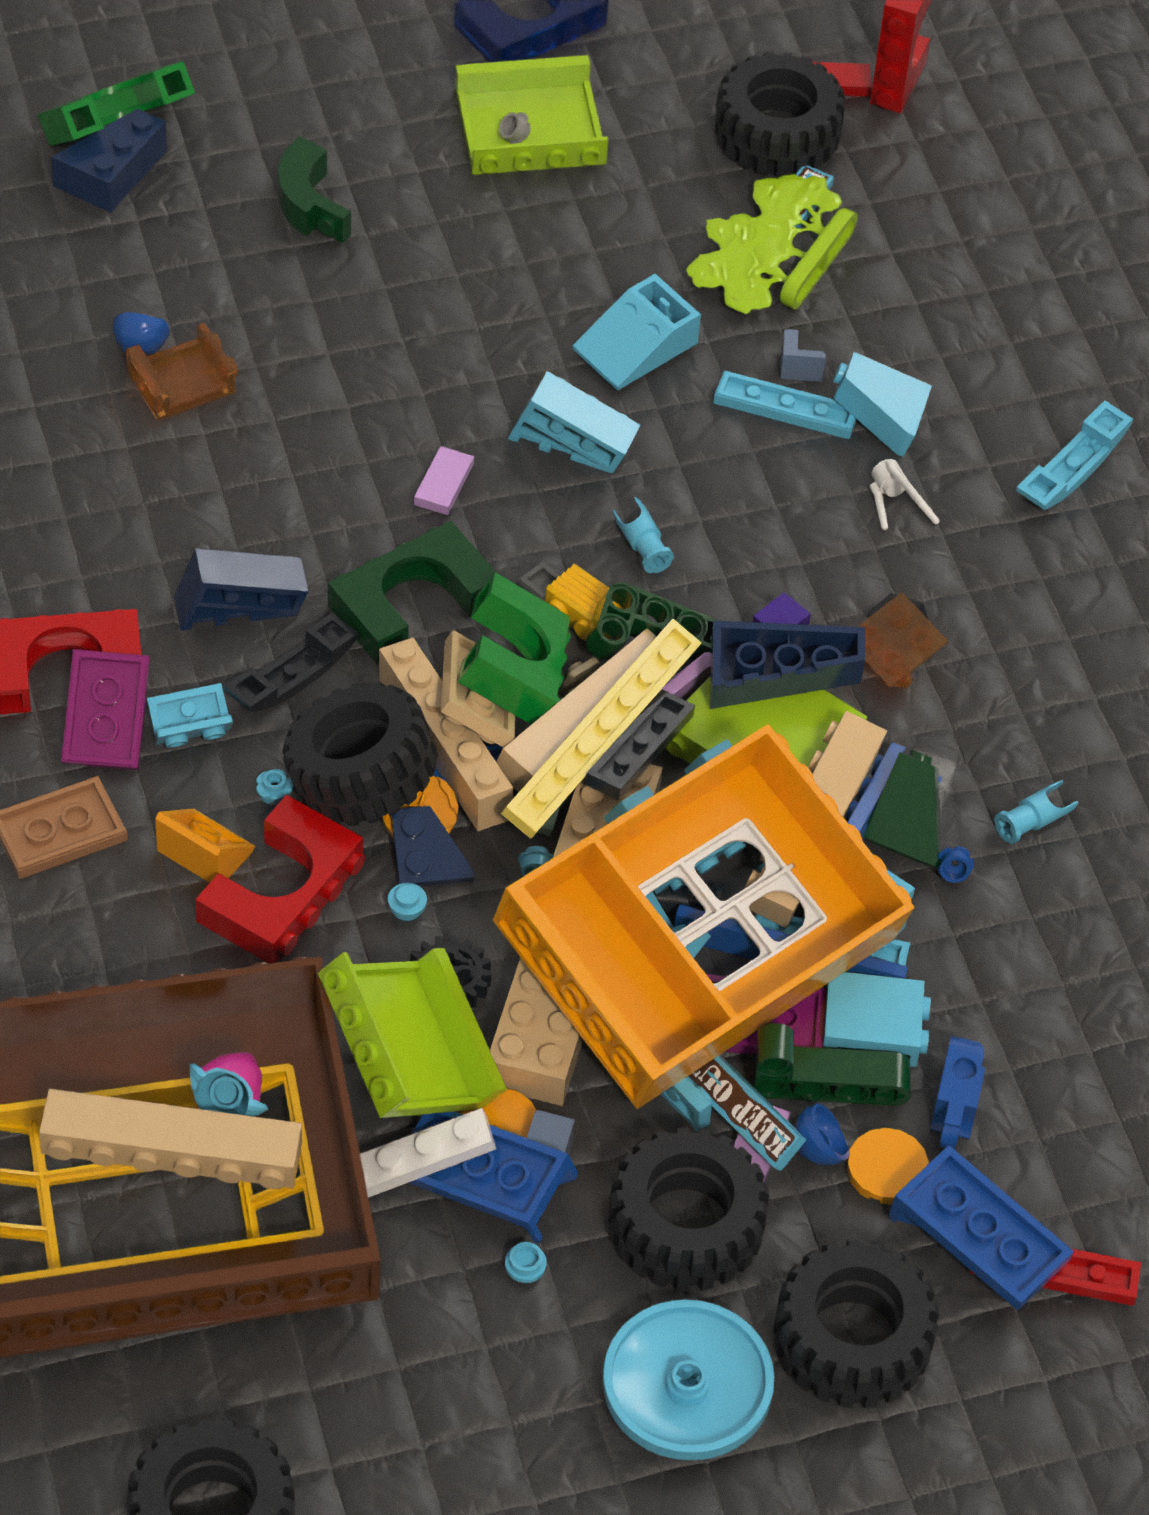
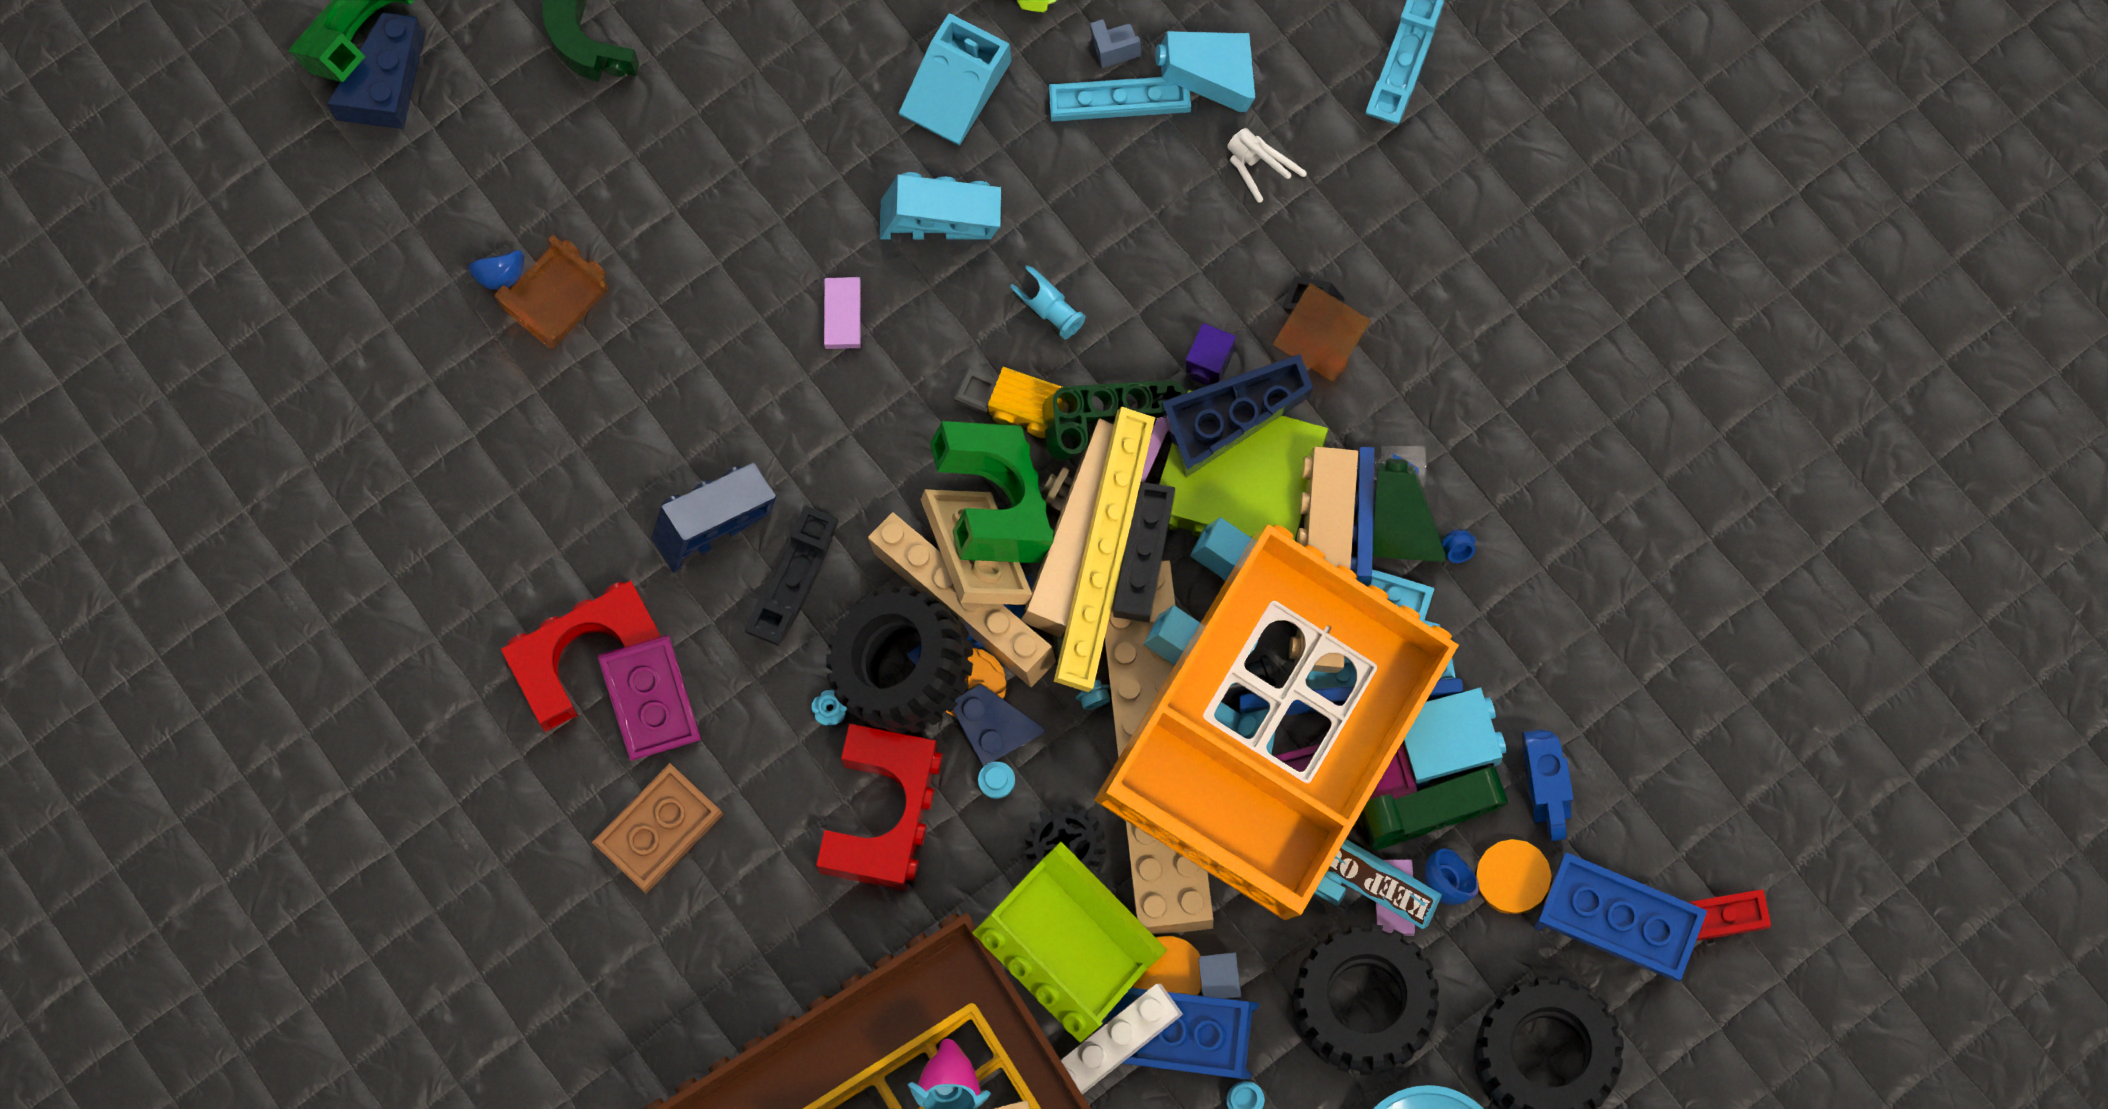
camera: 10 degrees left, 20 degrees up
medium azure bracket [146,683,233,748] -> none
light orange slope [155,808,255,883] -> none
dark green arch [328,521,498,664] -> none
medium azure piece [994,780,1079,844] -> none

